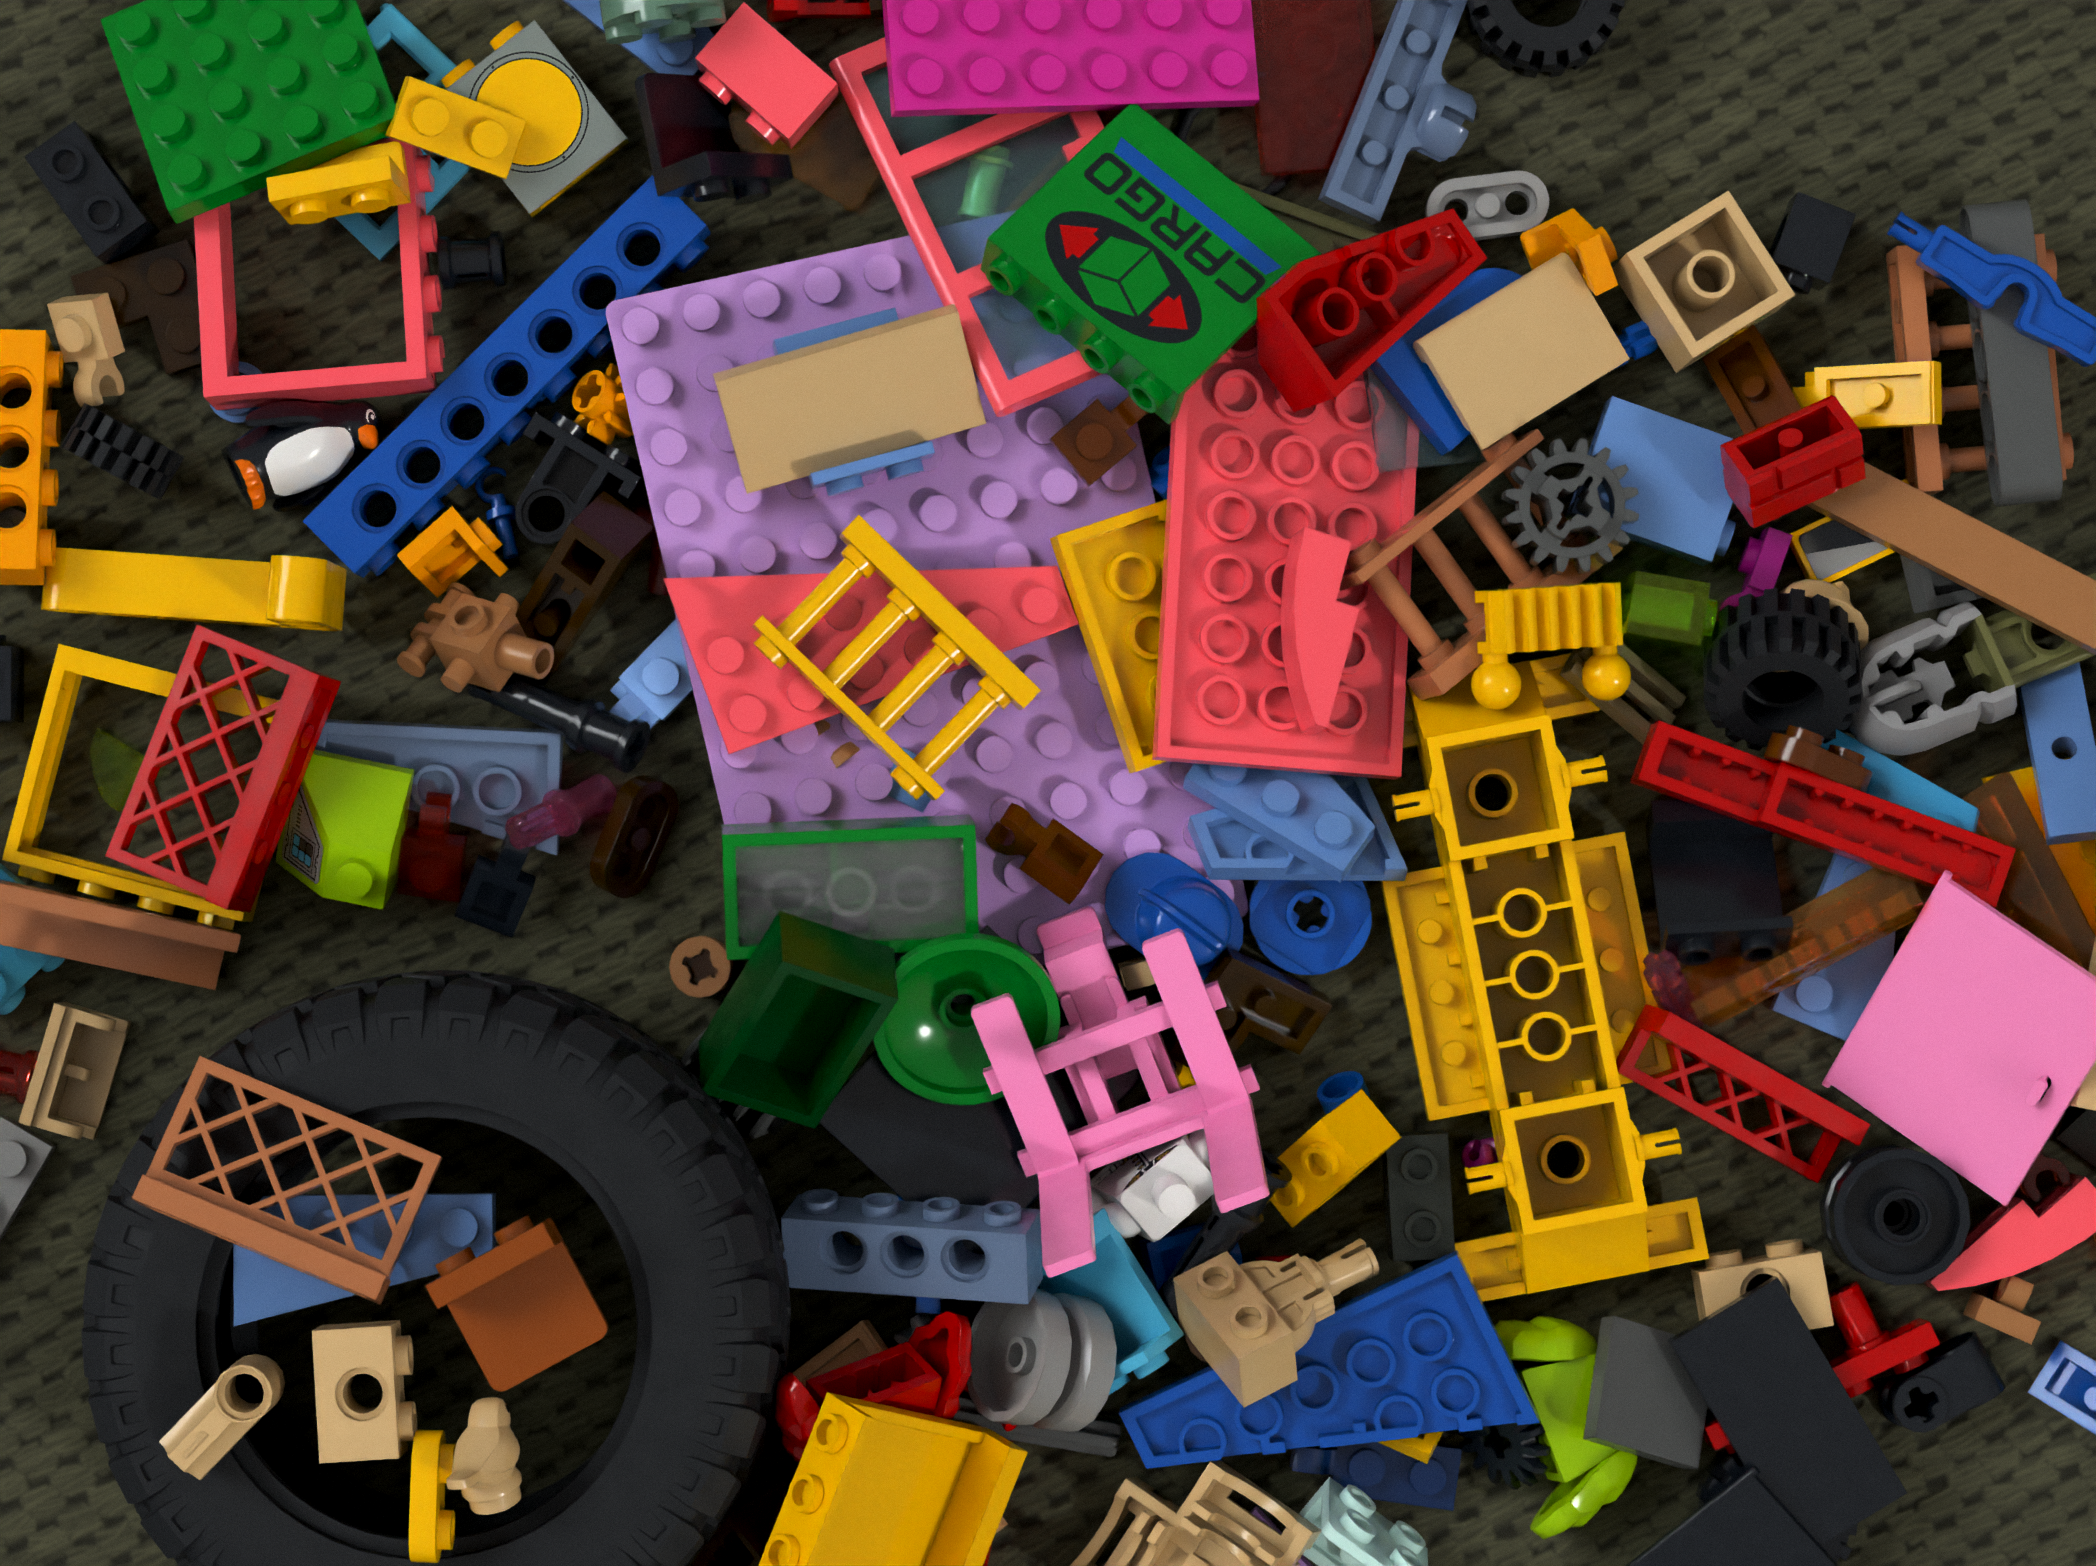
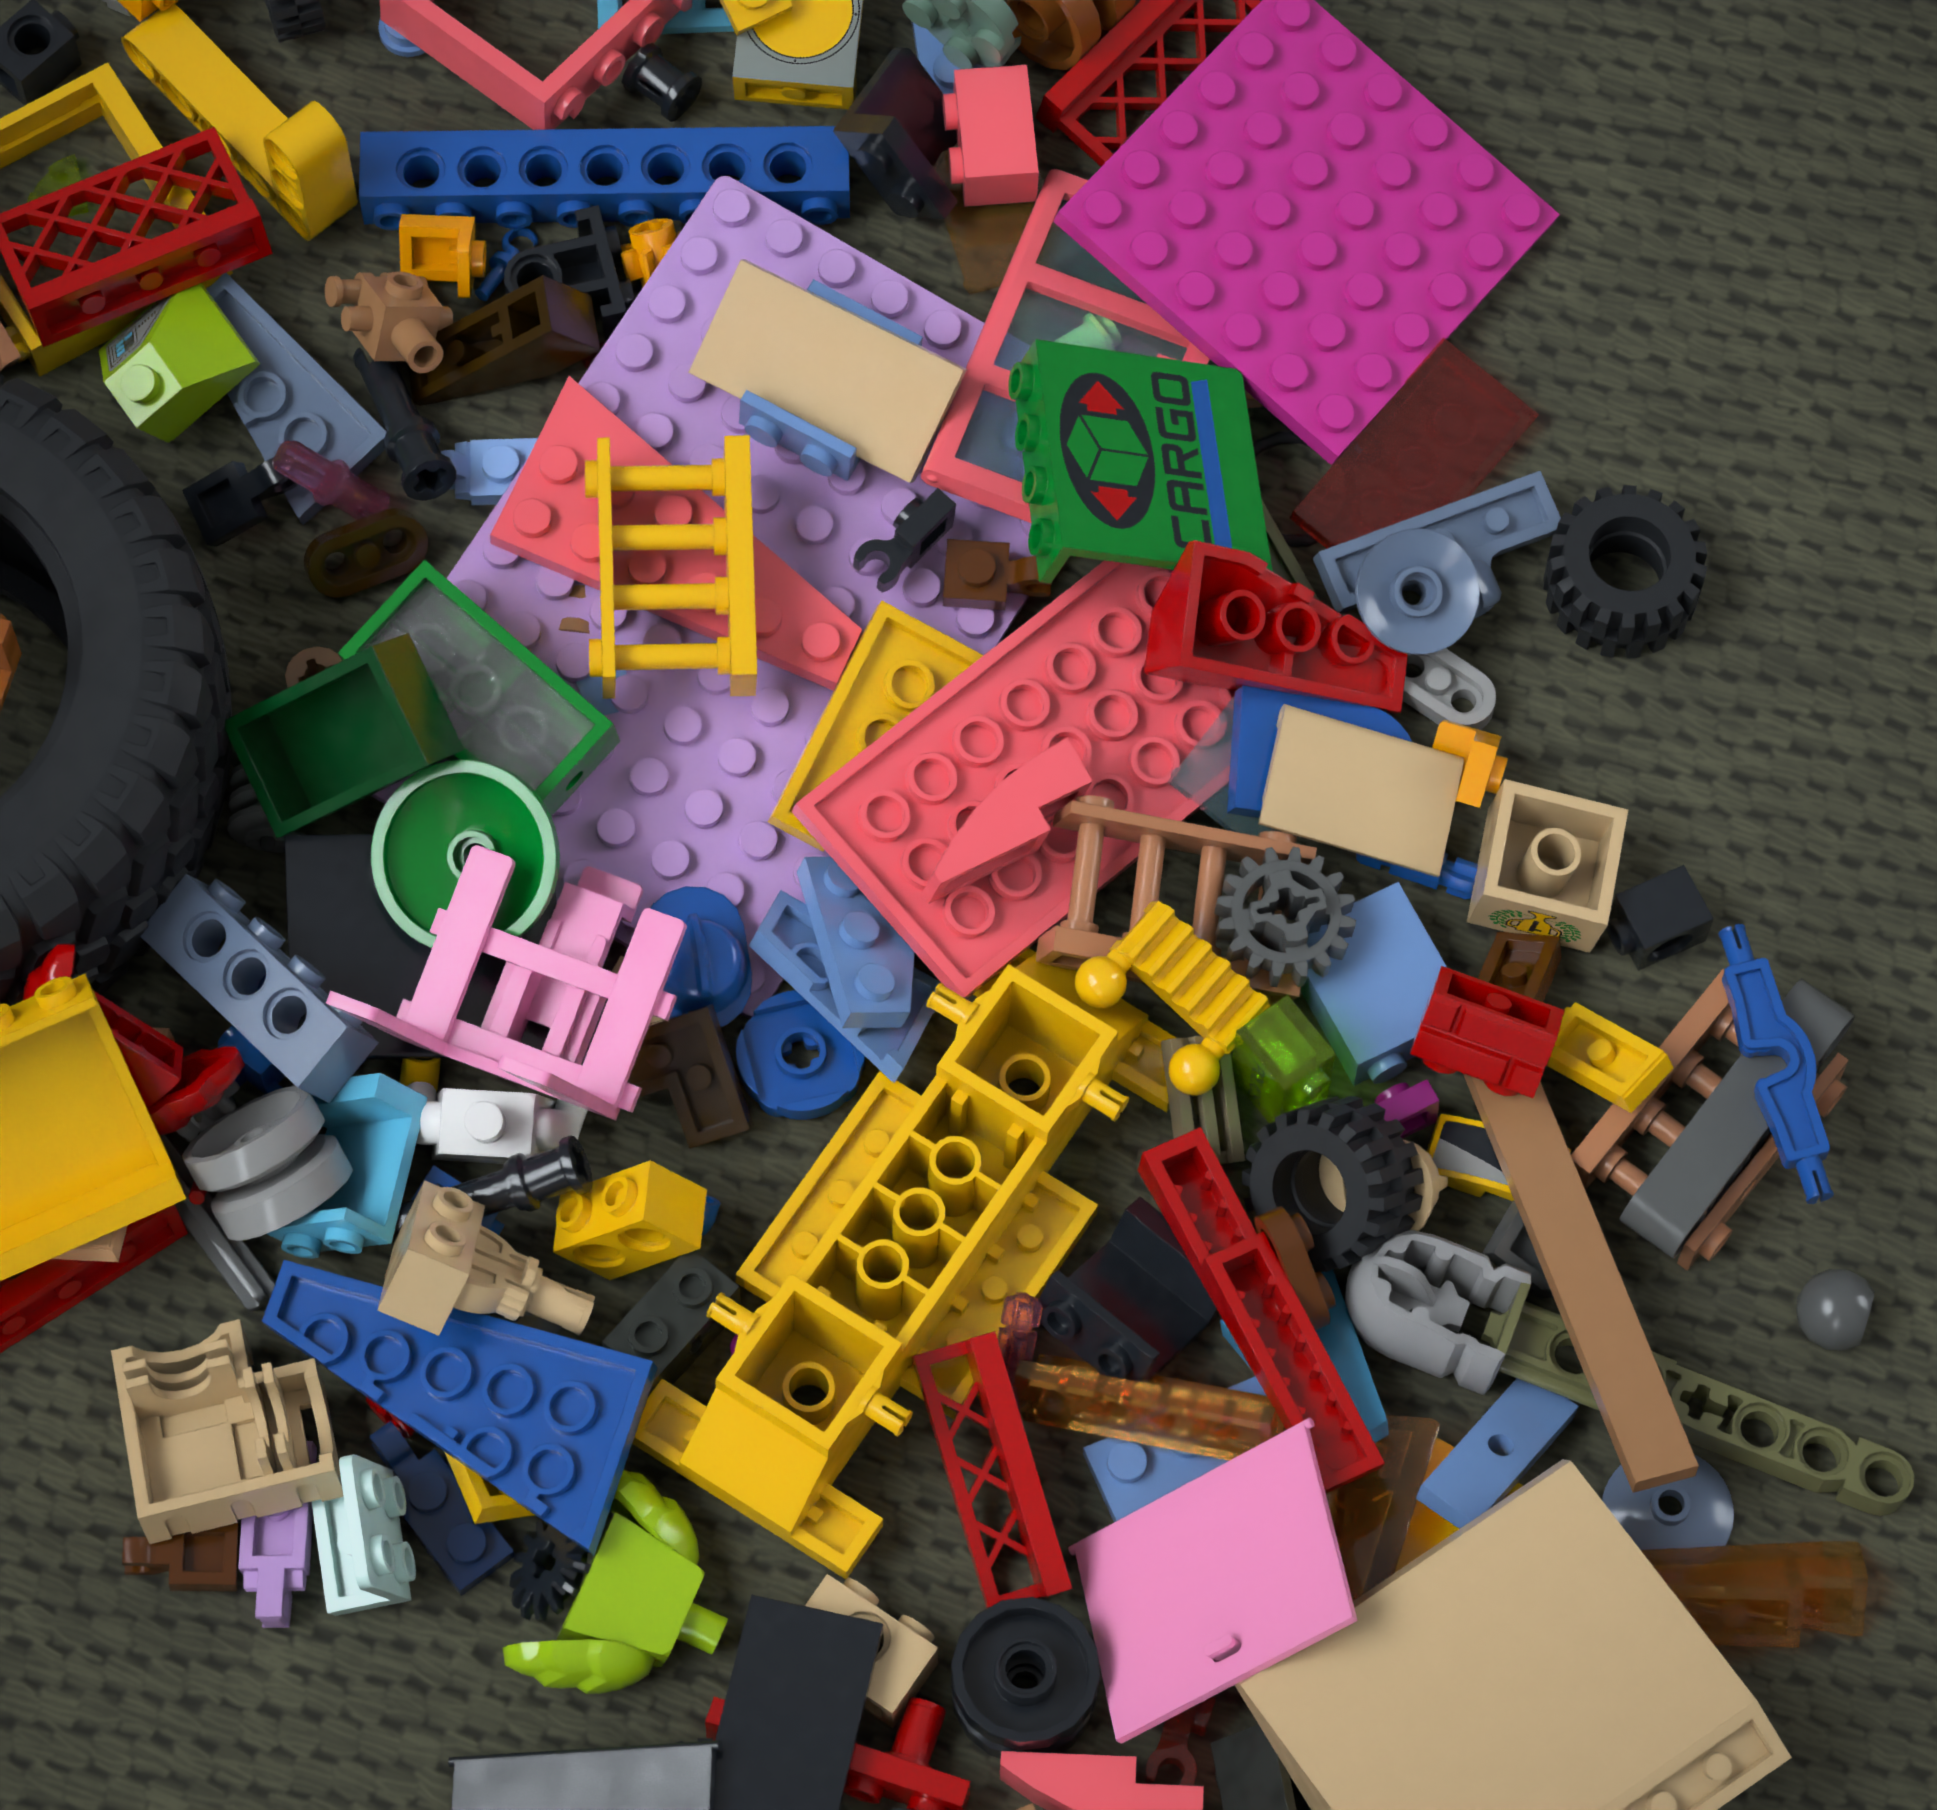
camera: 45 degrees right, 20 degrees down
animal [221,400,383,512] -> none
clear red plate [397,791,467,902] -> none
reddish brown plate [985,803,1104,905] -> none
dark grey tile [1583,1315,1707,1470] -> none
none -> black plate [853,488,956,593]
none -> sand blue dish [1355,528,1480,655]

